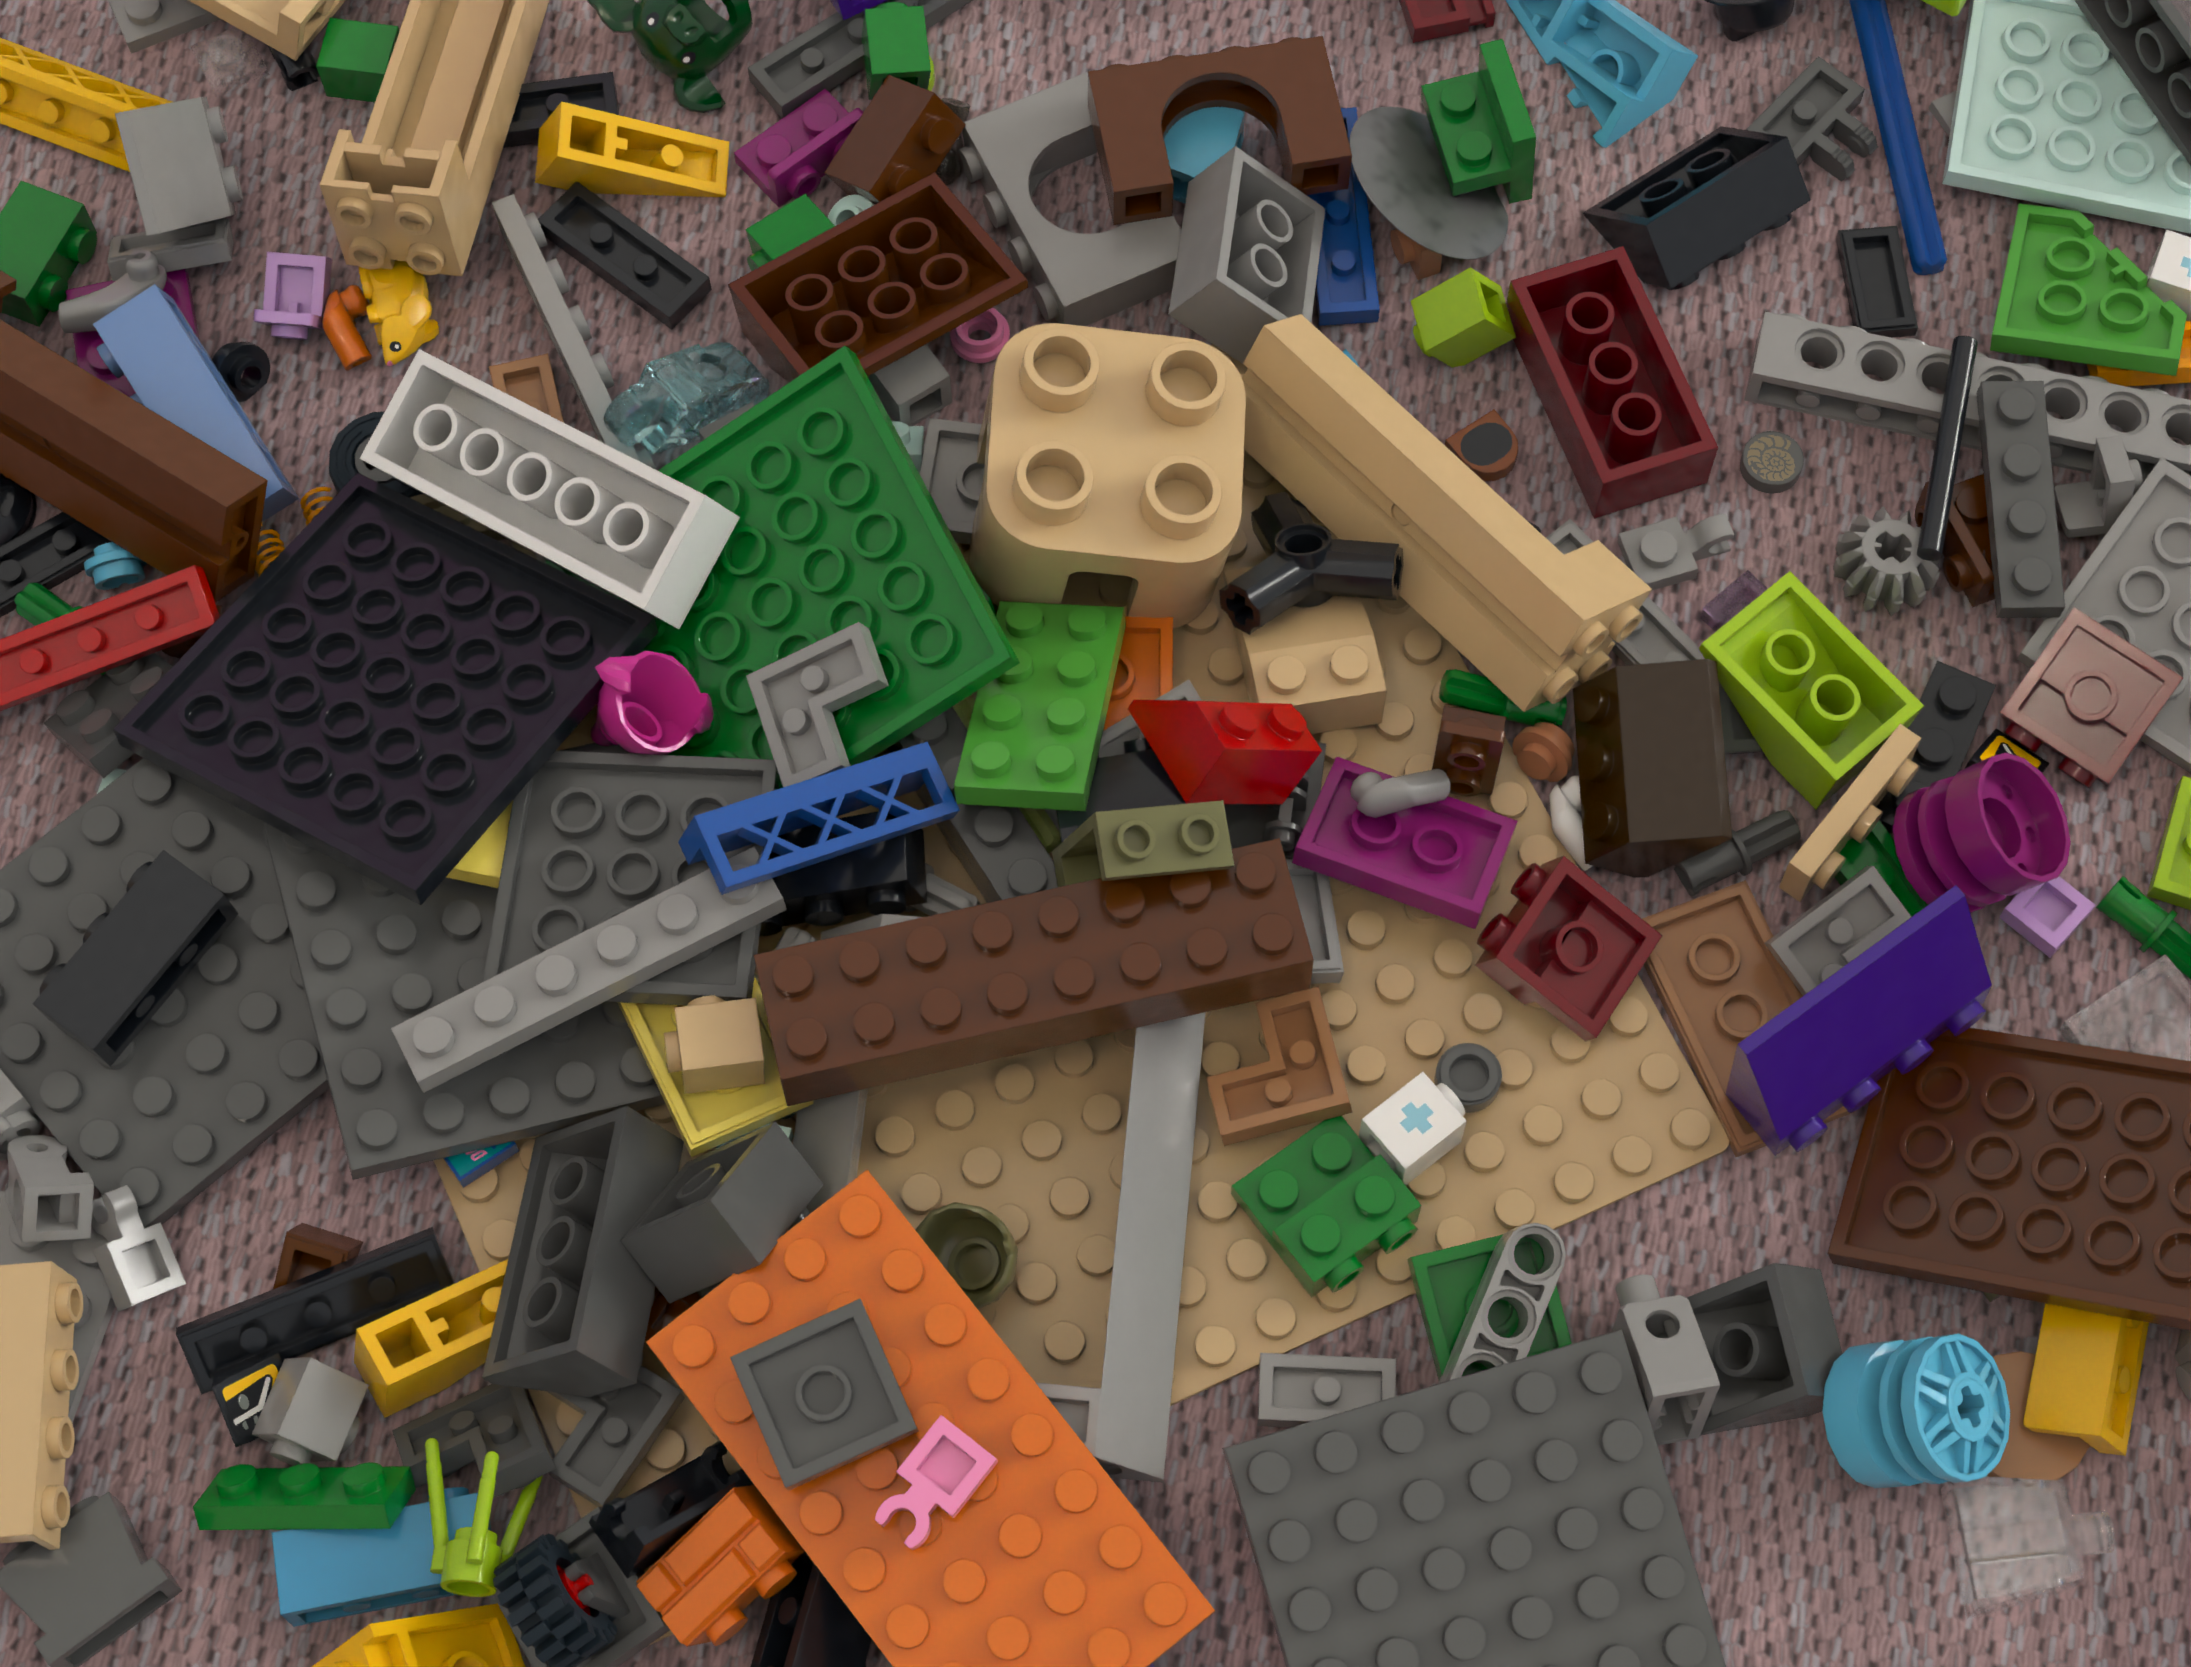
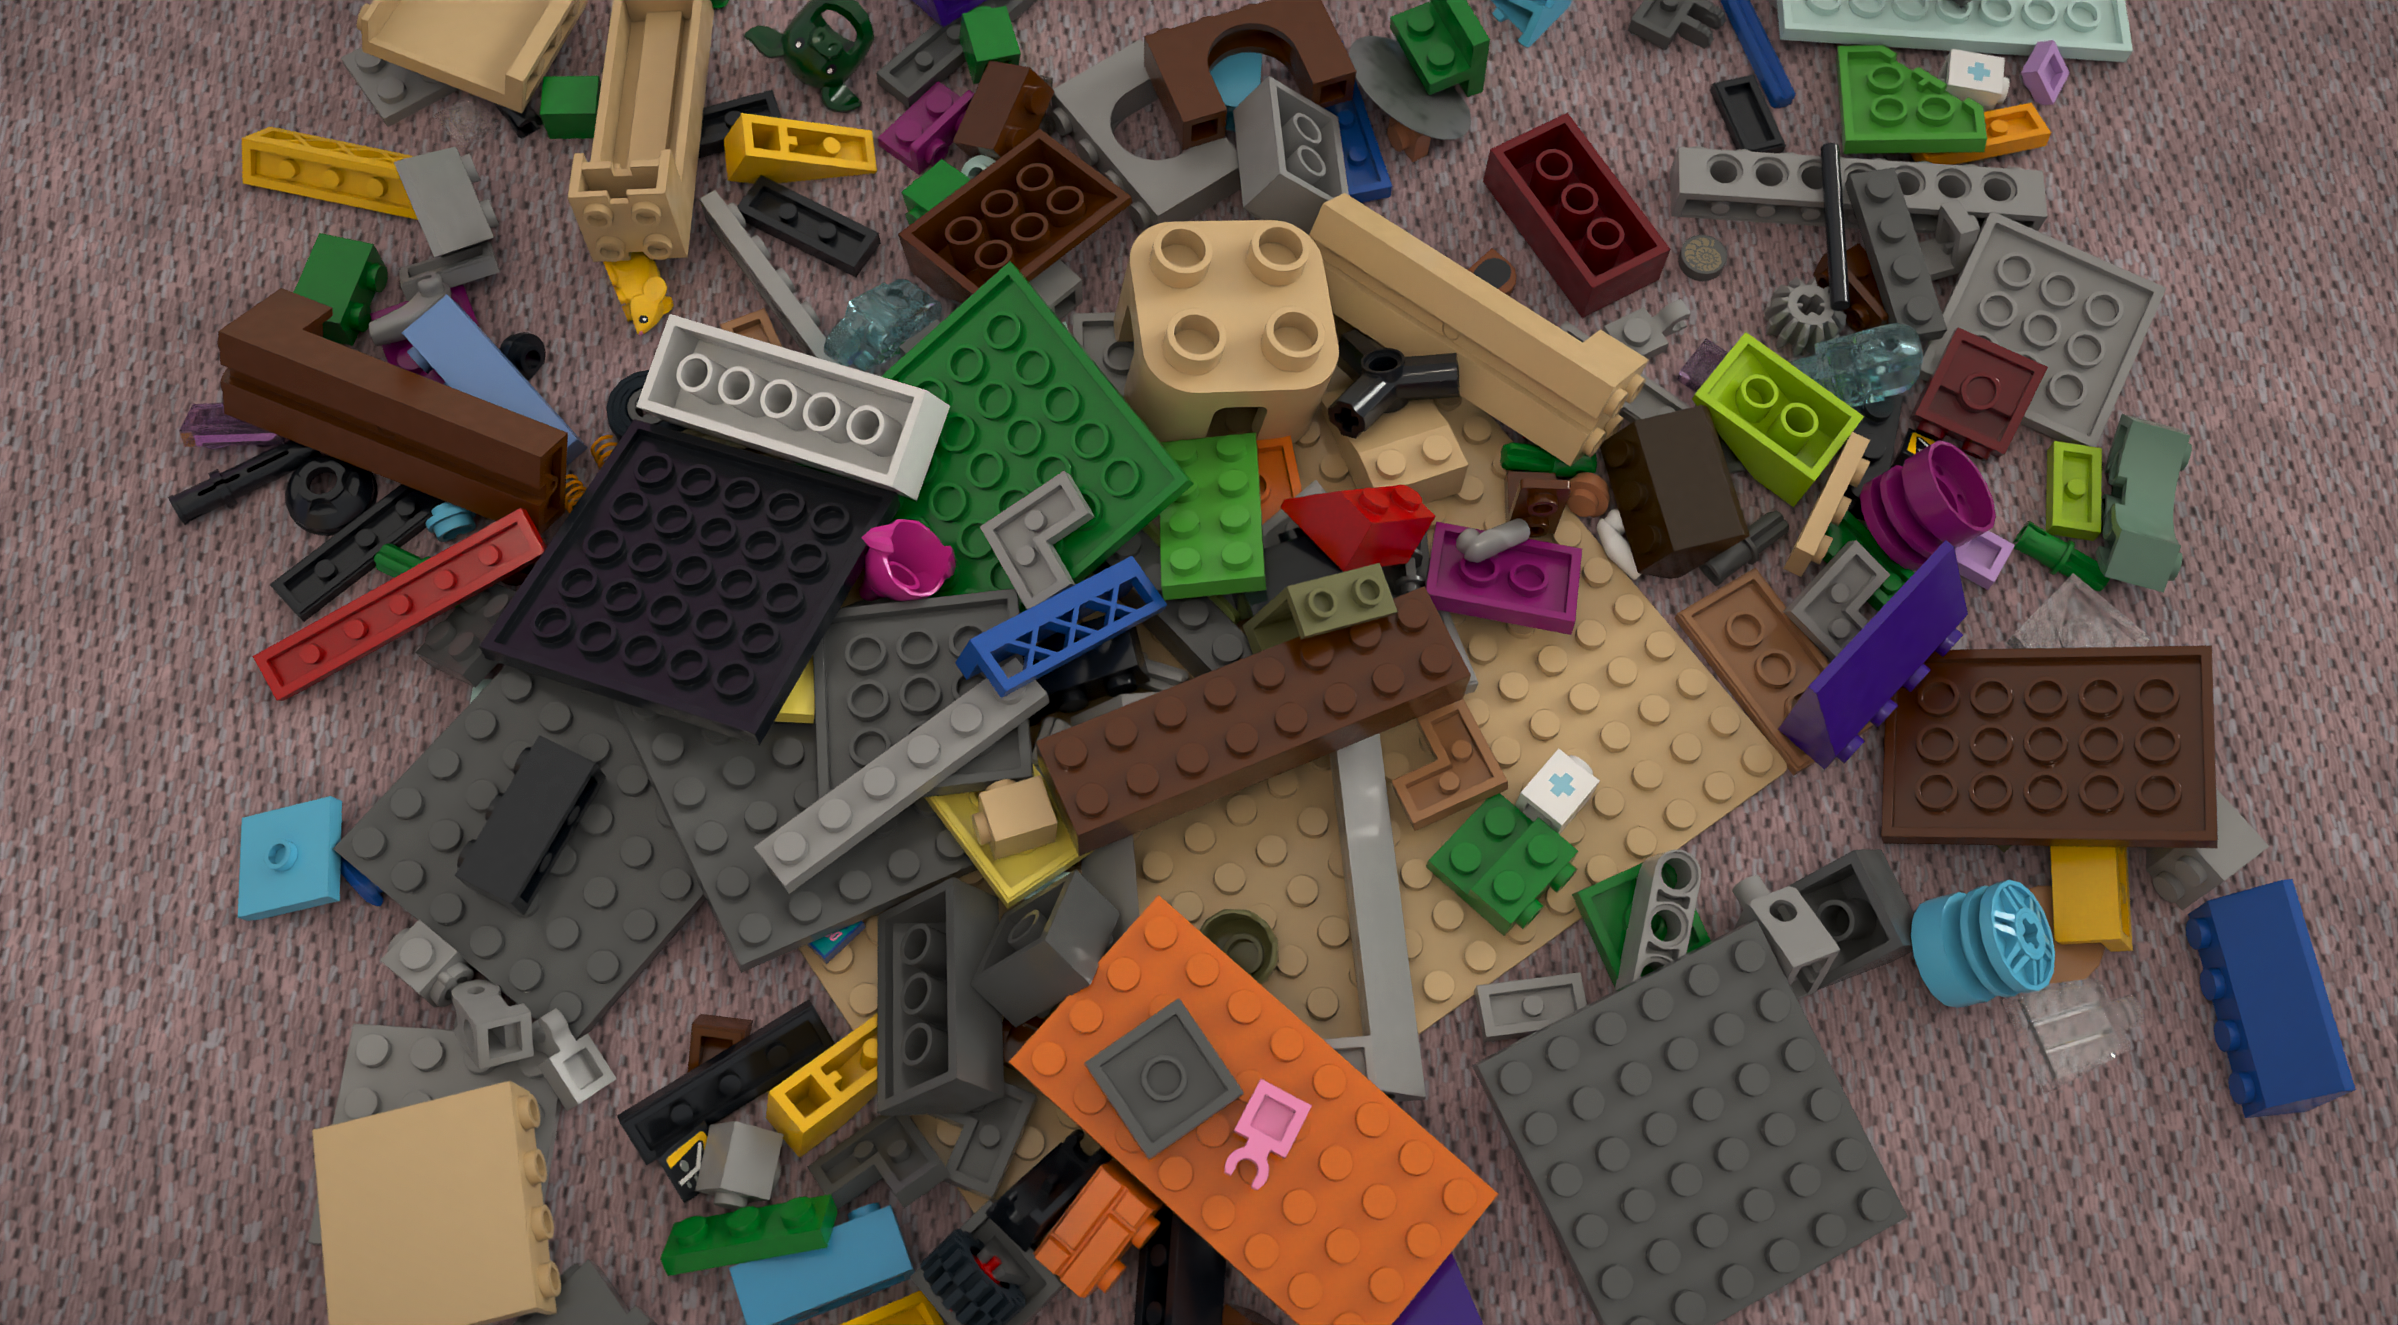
camera: 15 degrees left, 0 degrees up
lavender bracket [253,252,332,340] -> none
orange arm [322,285,372,371] -> none
lime plant [425,1438,543,1597] -> none
bright pink plate [950,308,1010,363] -> none
lime brick [1411,267,1516,368] -> none
dark grey tile [1434,1043,1502,1113] -> none
dark red plate [1475,856,1662,1041] -> none
black slope [1583,126,1811,290] -> none
none -> clear light blue piece [1789,323,1923,407]

